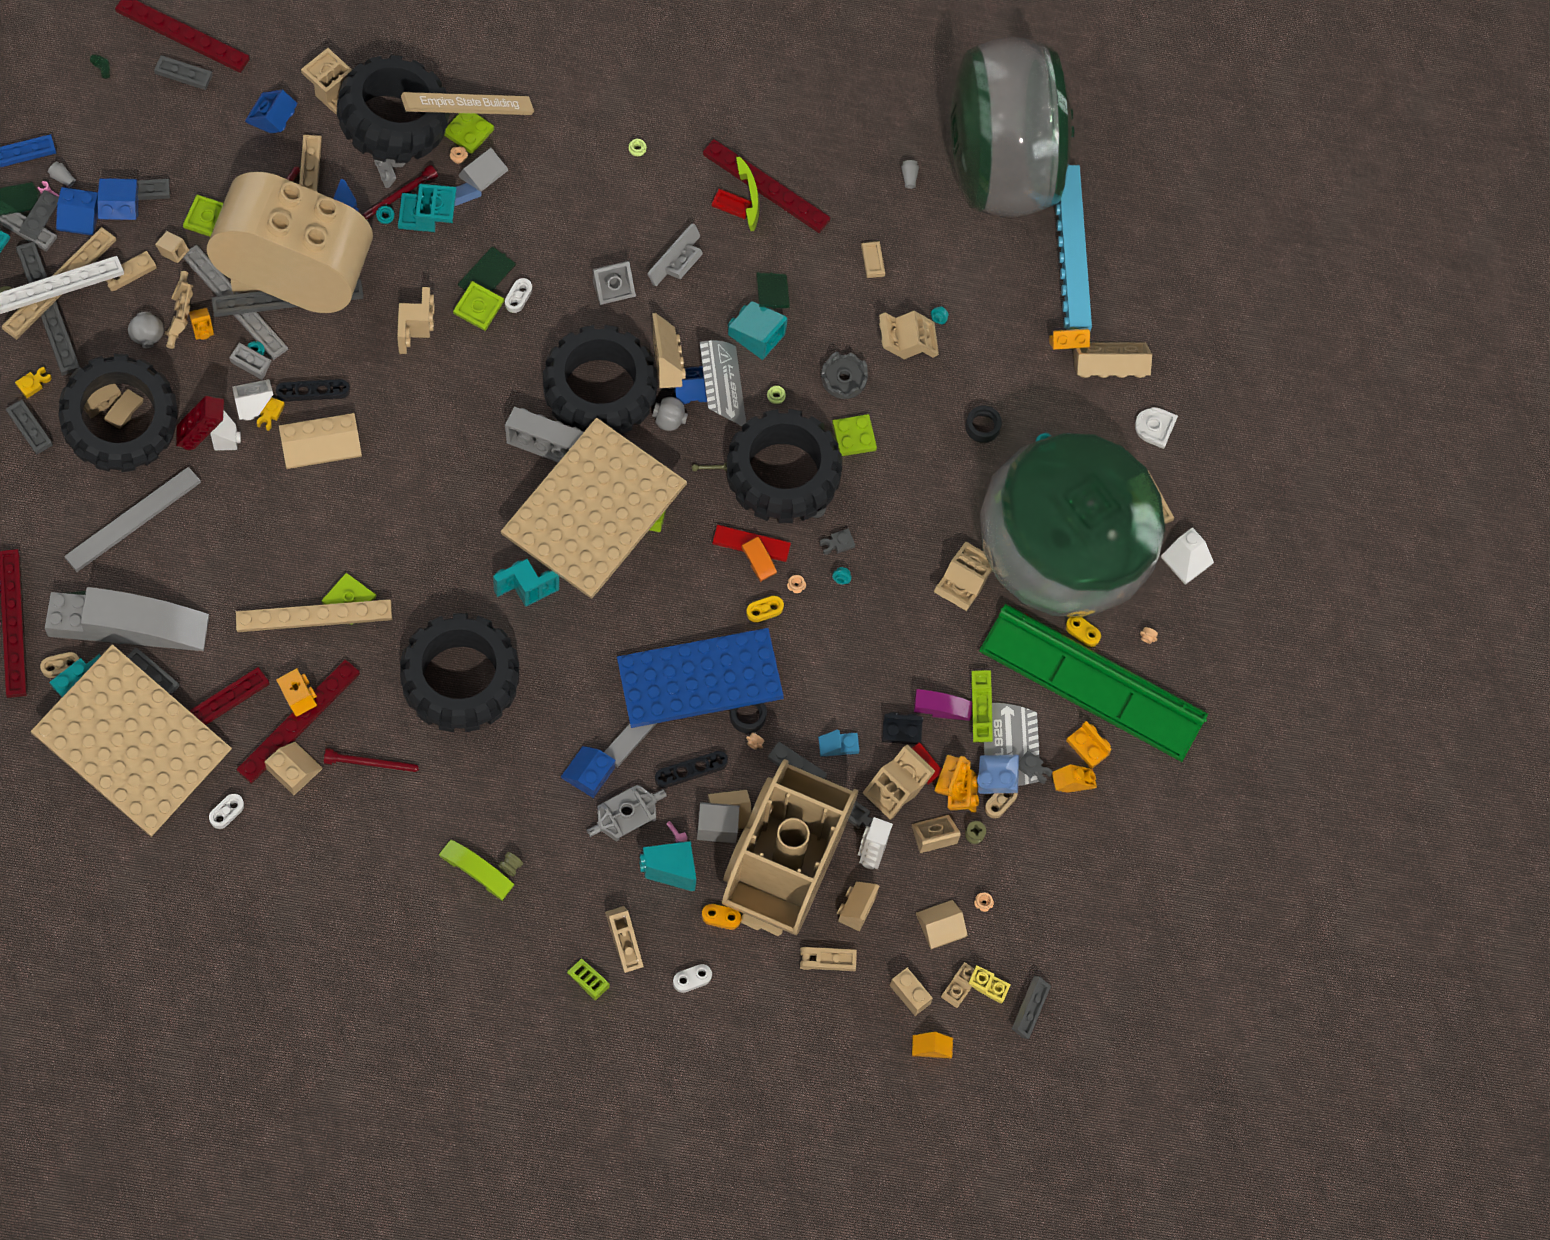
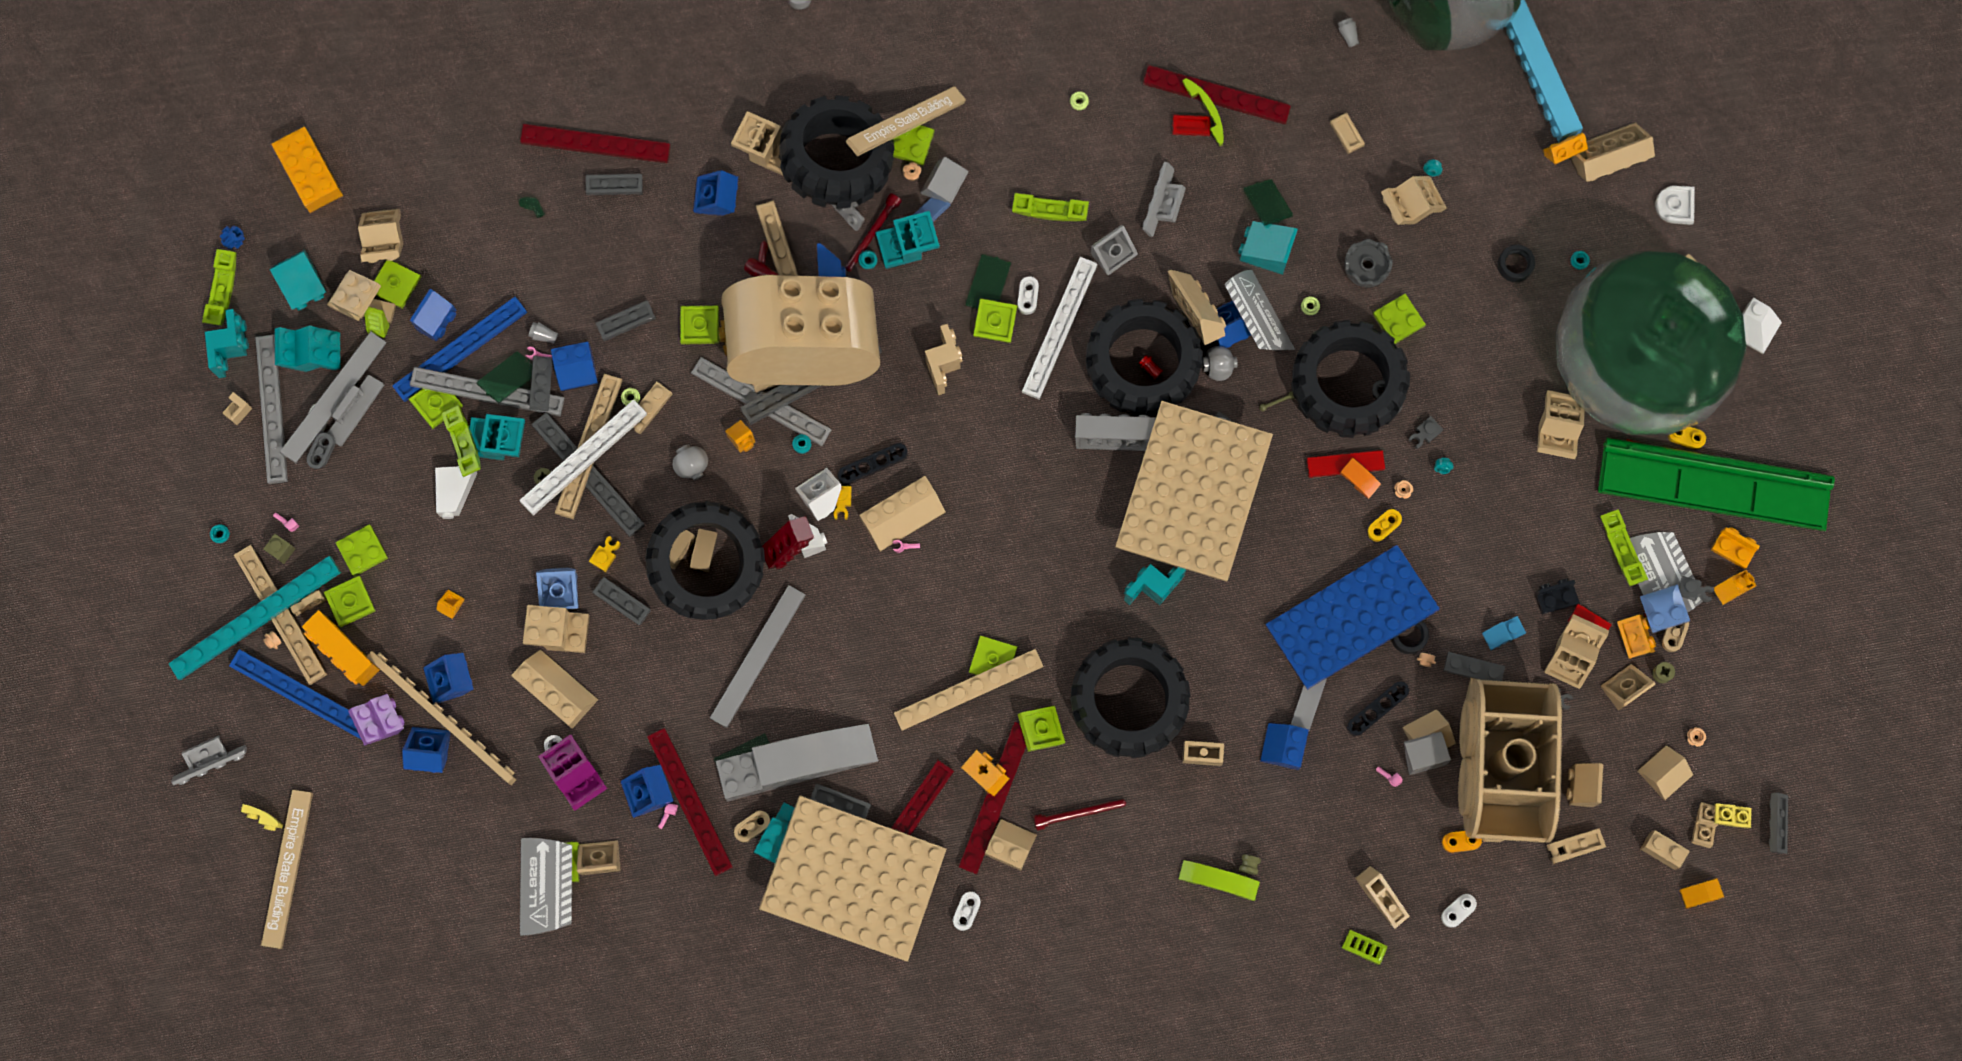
camera: 10 degrees left, 10 degrees up
blue slope [98,178,139,220] -> none
tan brick [155,231,189,263] -> none
tan plate [165,271,193,349] -> none
light grey slope [229,343,271,380] -> none
light grey plate [586,785,667,842] -> none
teal slope [639,841,696,891] -> none
white brick [858,817,893,869] -> none
magenta slope [914,689,972,721] -> none
light orange bracket [934,755,971,798] -> none
light nougat plate [1140,627,1158,644] -> none
none -> yellowish green plate [621,388,640,406]
none -> bright pink hand [893,540,920,553]
none -> lime slope [1012,193,1089,221]
none -> lime plate [1018,706,1065,752]
none -> white plate [1022,257,1097,400]
none -> red pin [1139,355,1163,379]
none -> tan brick [1182,741,1224,766]

